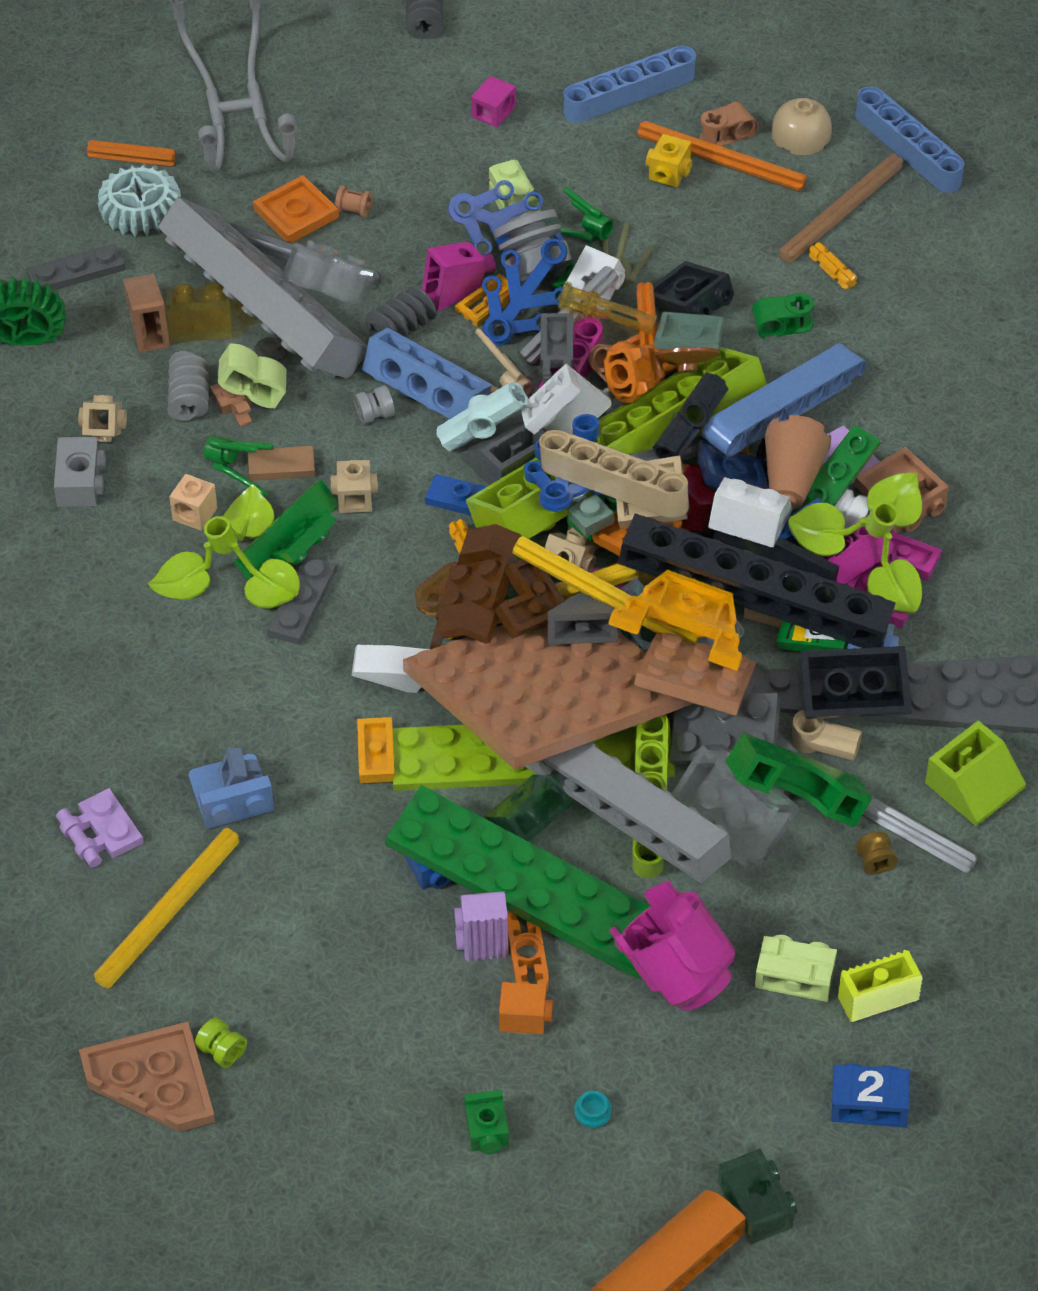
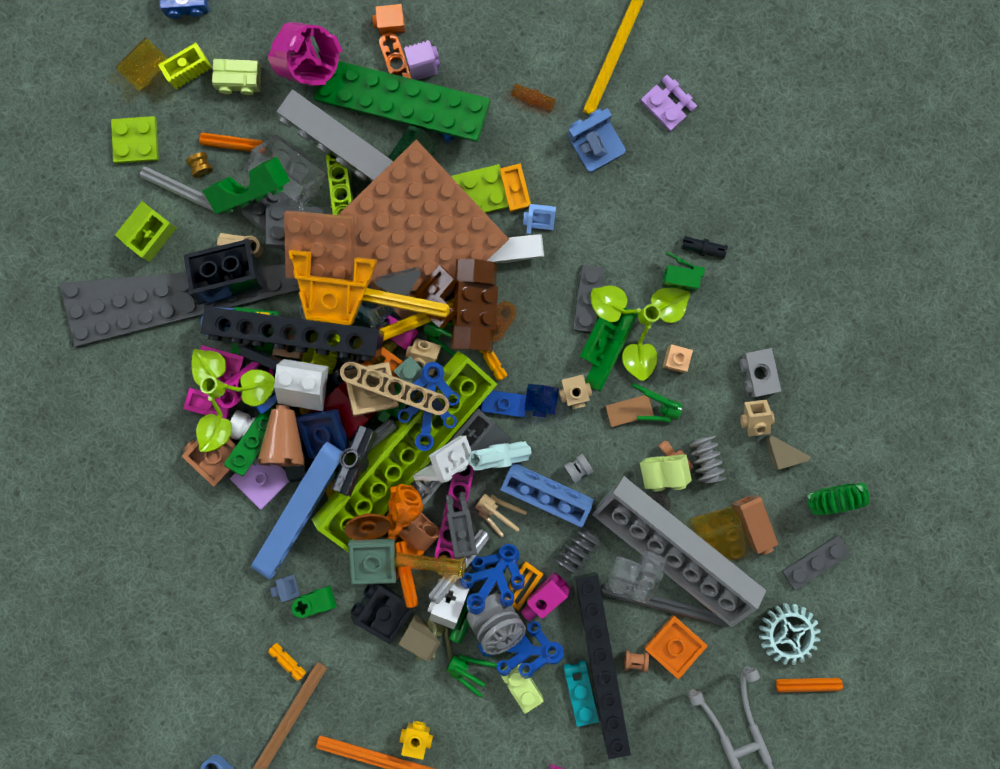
camera: 170 degrees right, 35 degrees up
none -> lime plate [111,116,159,164]
none -> clear yellow bracket [115,37,168,91]
none -> orange axle [199,133,264,153]
none -> sand blue tile [270,574,300,602]
none -> dark tan slope [398,615,440,661]
none -> clear orange pin [511,83,556,112]
none -> light blue bracket [523,204,556,234]
none -> clear blue brick [524,384,559,418]
none -> teal plate [563,660,599,727]
none -> black brick [574,572,631,759]
none -> green piece [662,252,705,292]
none -> black pin [681,236,728,259]
none -> dark tan slope [765,435,811,470]

